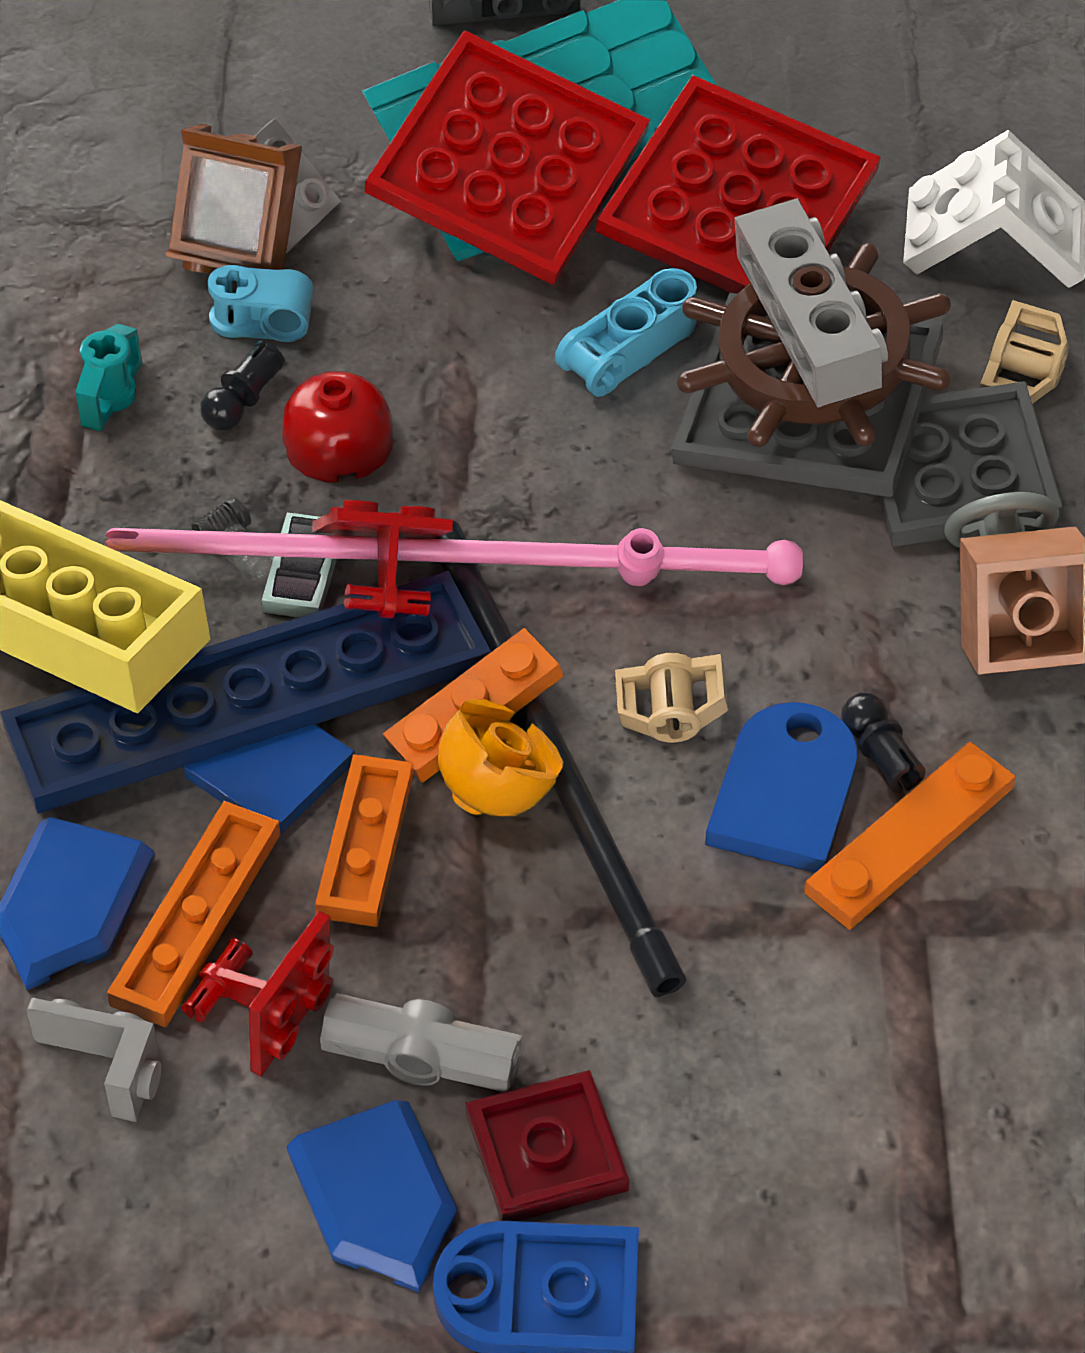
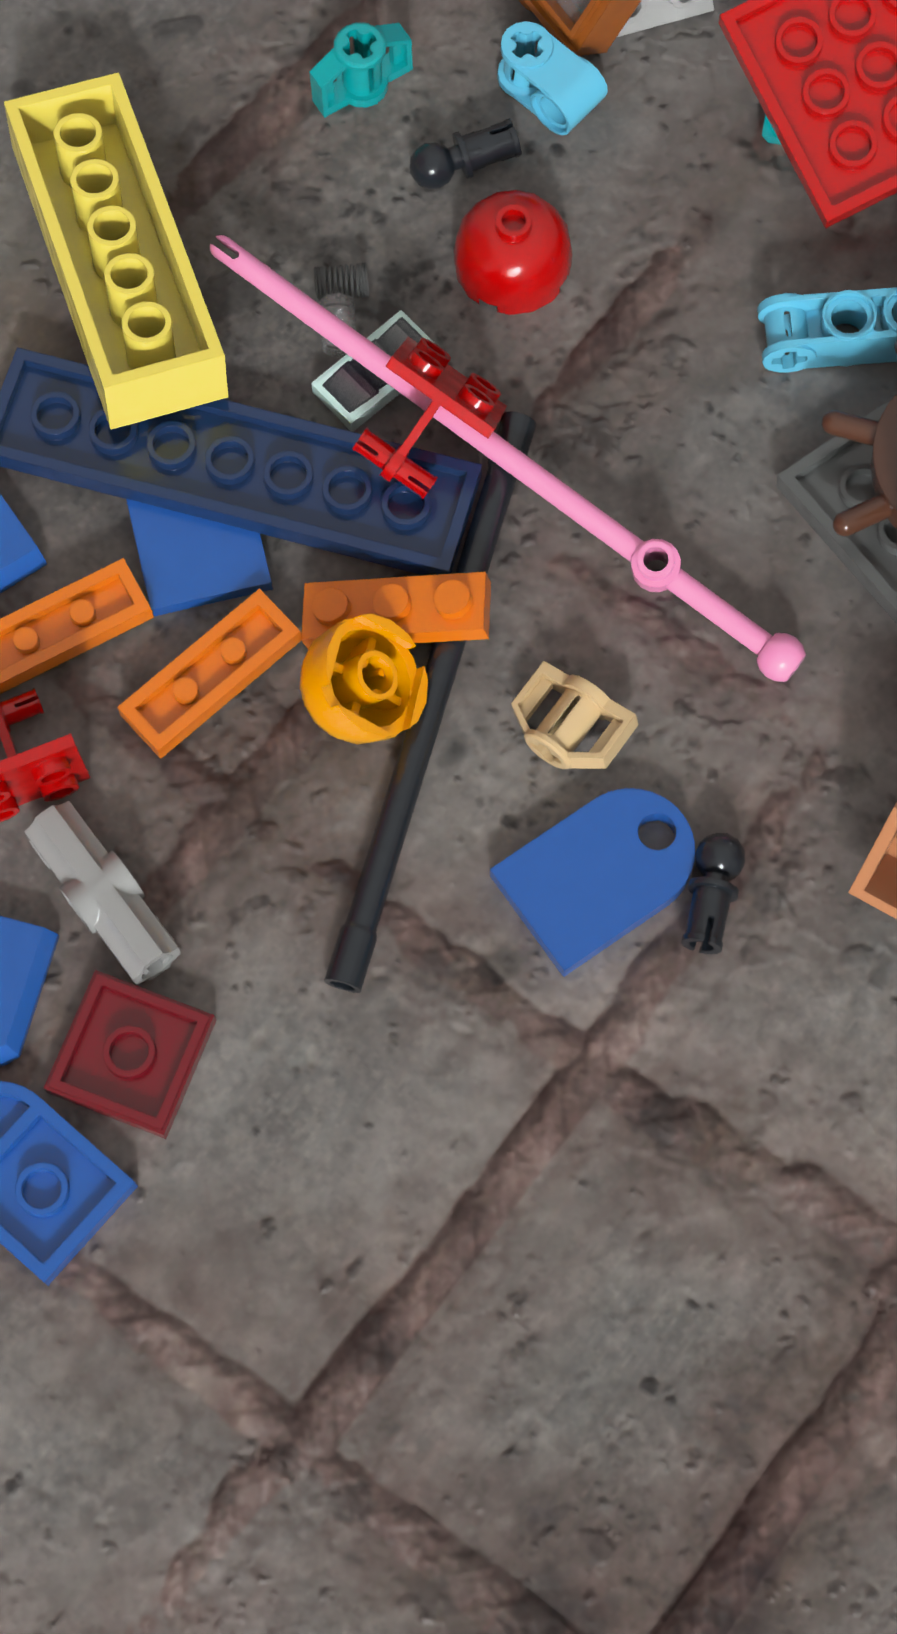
camera: 40 degrees right, 20 degrees up
orange plate [804,741,1016,930] -> none

